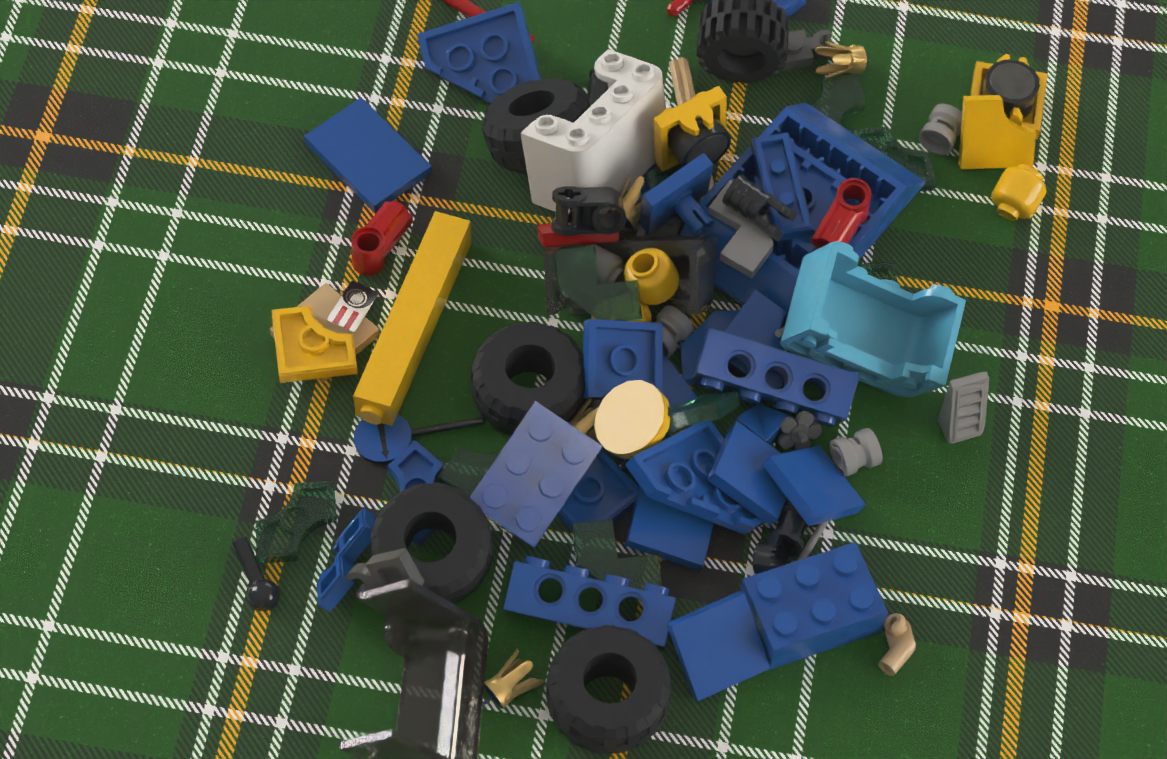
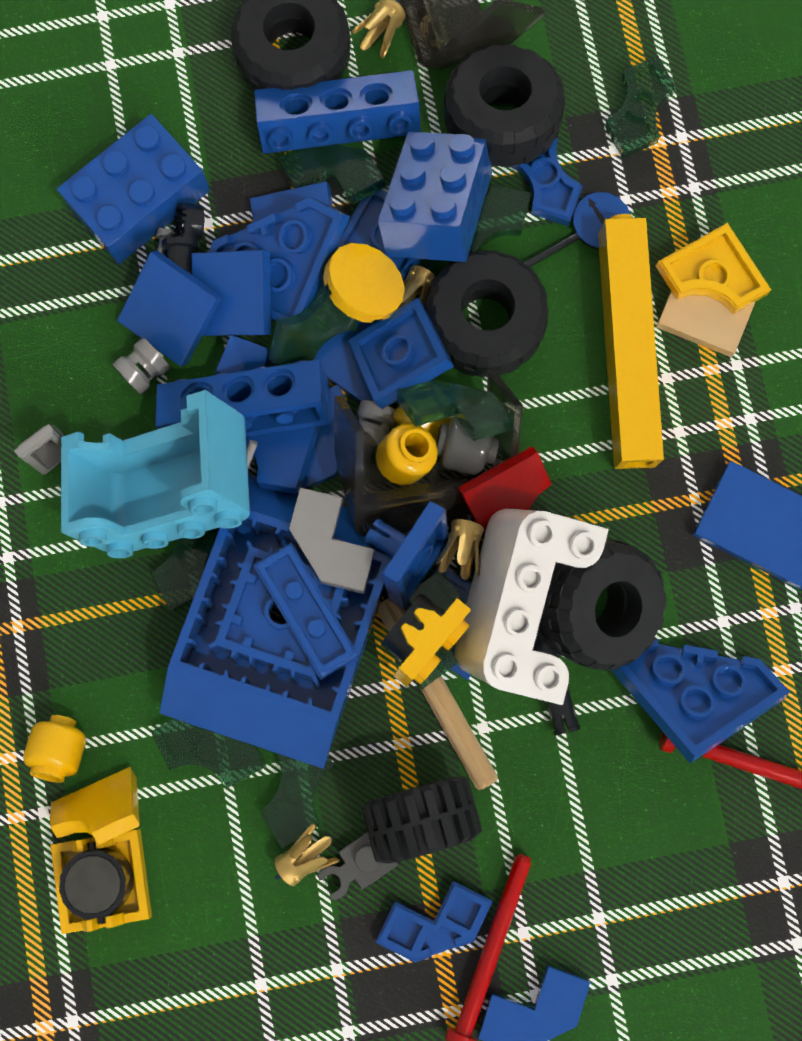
camera: 165 degrees right, 20 degrees up
black bar [232,537,280,611] -> none
blue tile [317,508,376,612] -> none
sticker [327,281,378,332] -> none
dark grey plate [346,548,425,598] -> none
red piece [351,200,413,275] -> none
black piece [551,186,627,236] -> none
blue tile [666,591,771,701] -> none
black hinge [722,175,798,241] -> none
dark grey plant [778,411,822,450] -> none
red piece [811,178,871,249] -> none
tan arm [878,613,916,676] -> none
light grey wheel [918,104,962,155] -> none

